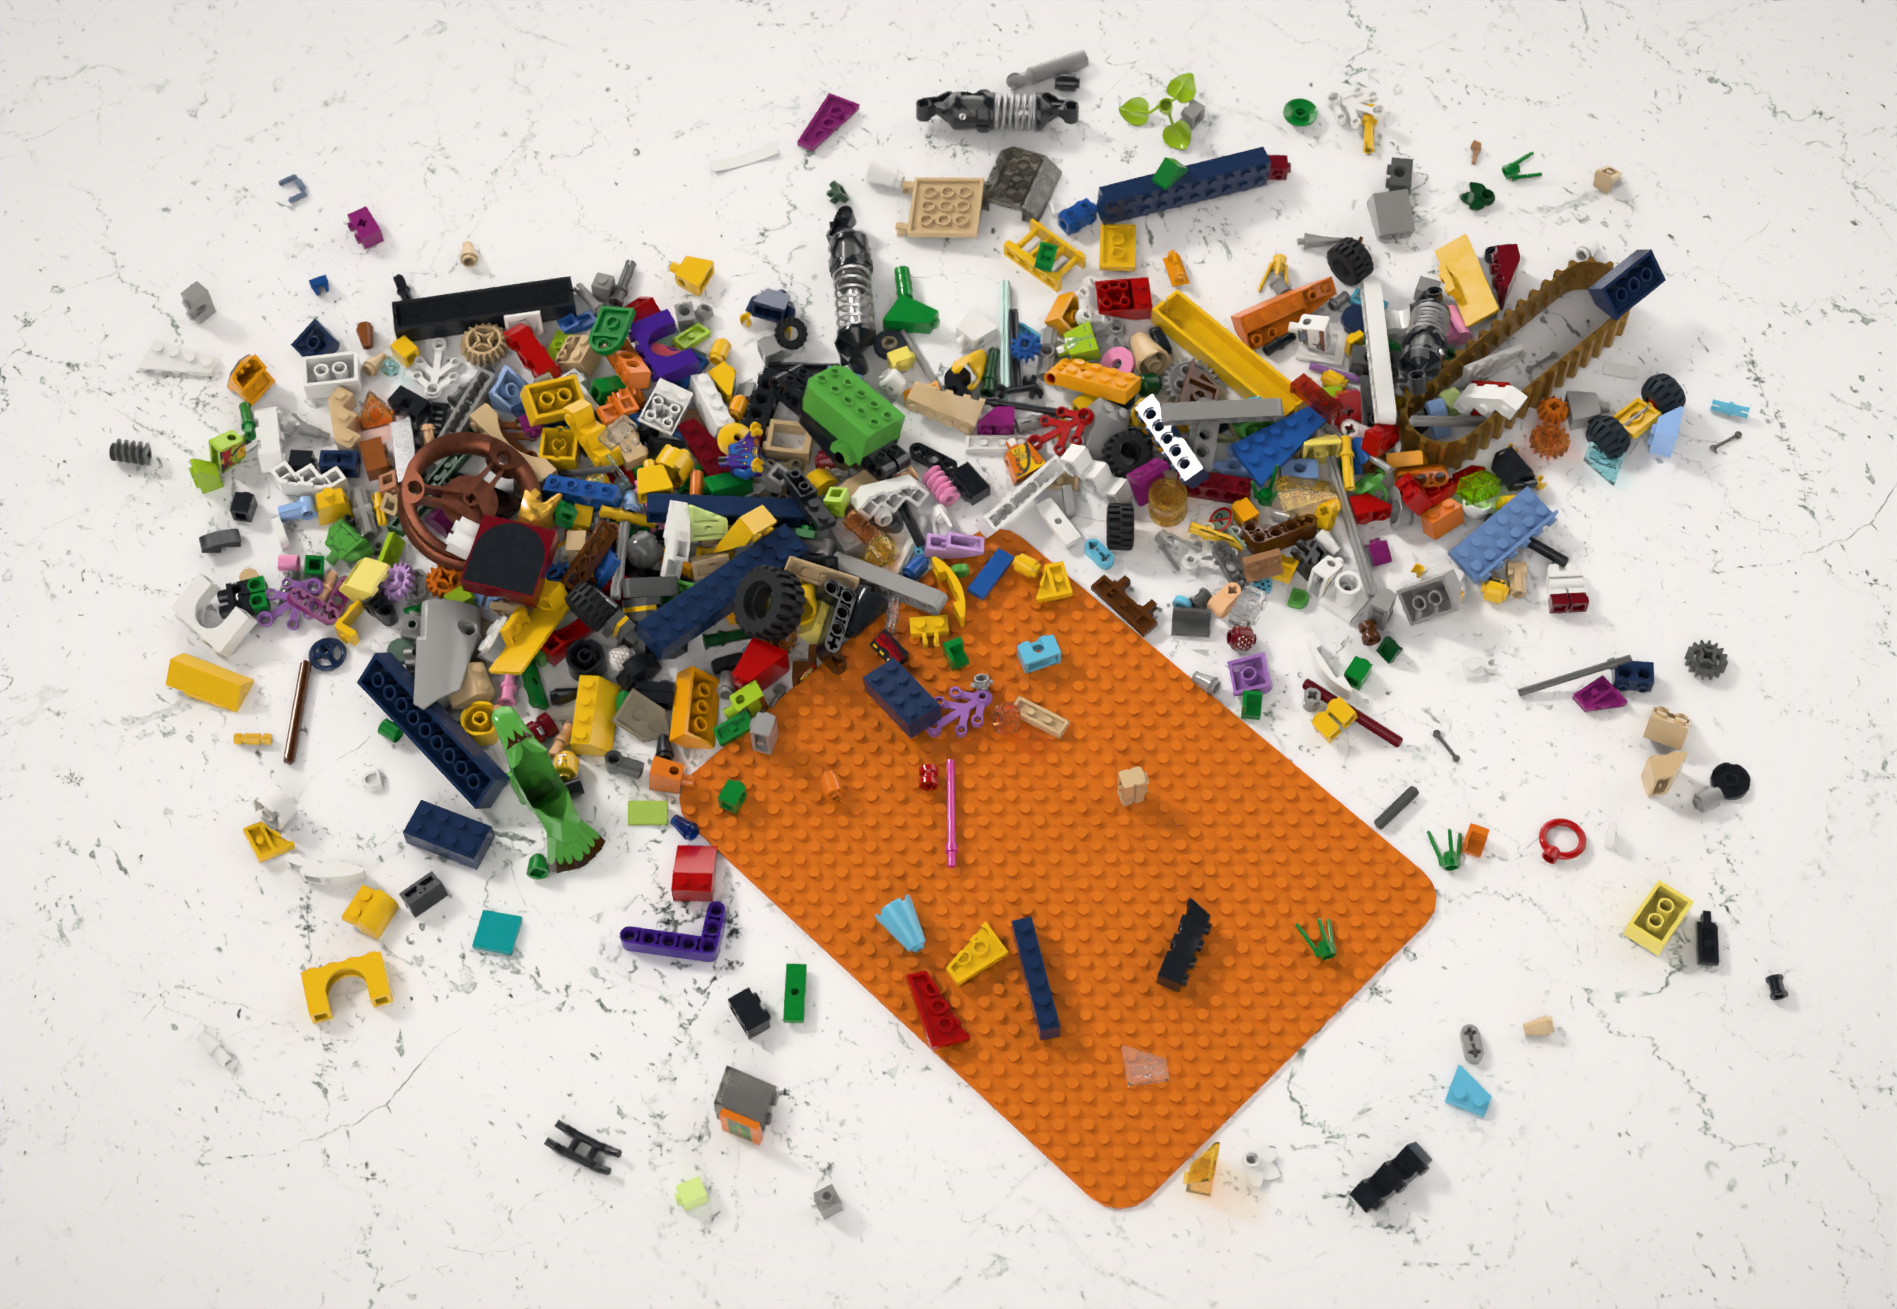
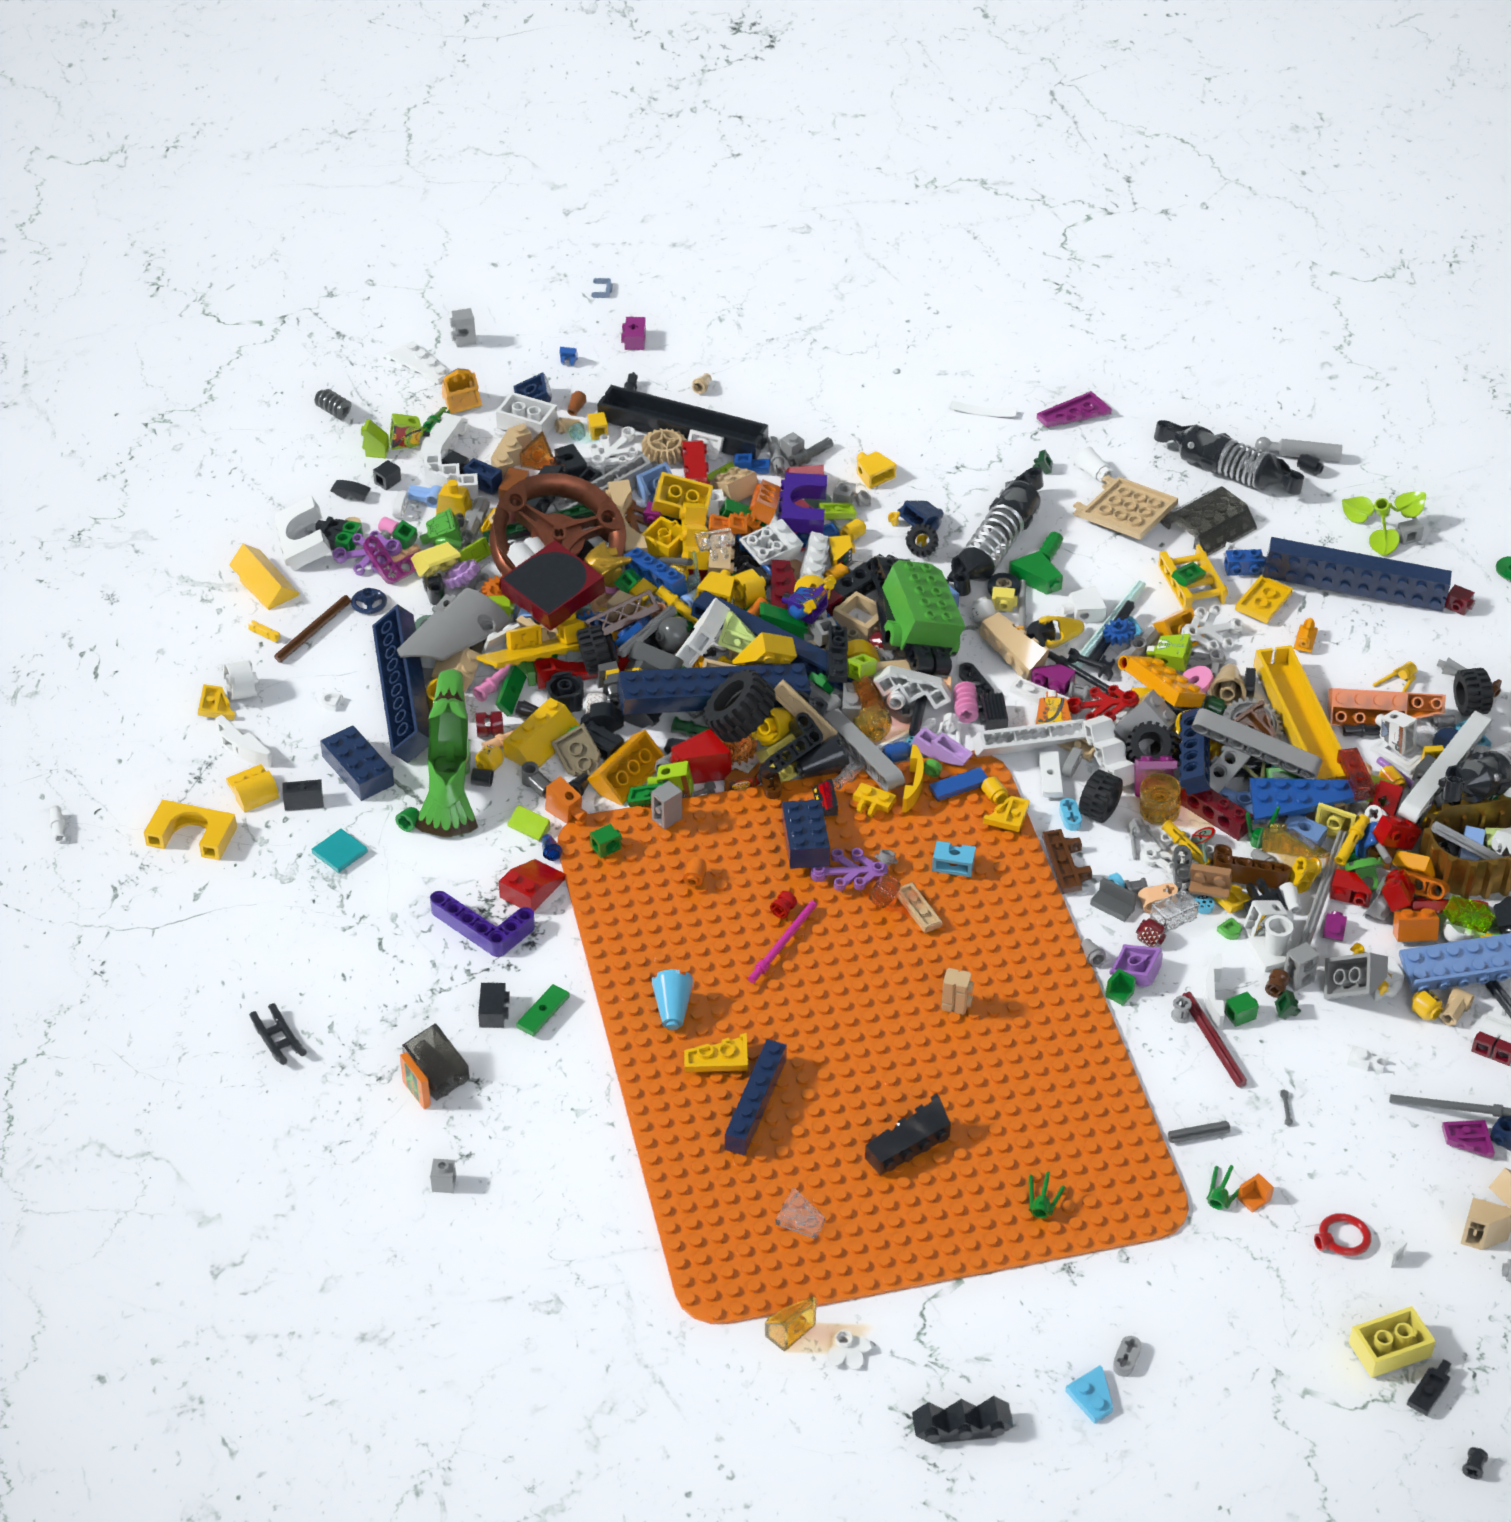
camera: 30 degrees right, 15 degrees down
light grey piece [285,413,330,440] -> none
yellow bracket [334,599,364,646] -> none
green beam [378,718,404,743] -> none
green tile [589,306,636,356] -> none
yellowish green brick [674,1176,709,1211] -> none
light grey brick [757,334,783,367] -> none
red wing [906,970,971,1050] -> none
green panel [942,637,969,671] -> none
dark green pin [980,347,1000,398] -> none
red slope [1095,277,1153,320] -> none
green slope [1152,157,1188,190] -> none
light orange brick [1231,497,1260,529] -> none
light grey bush [1269,276,1292,296] -> none
yellow piece [1311,696,1358,744] -> none
tan cone [1523,1015,1555,1036] -> none

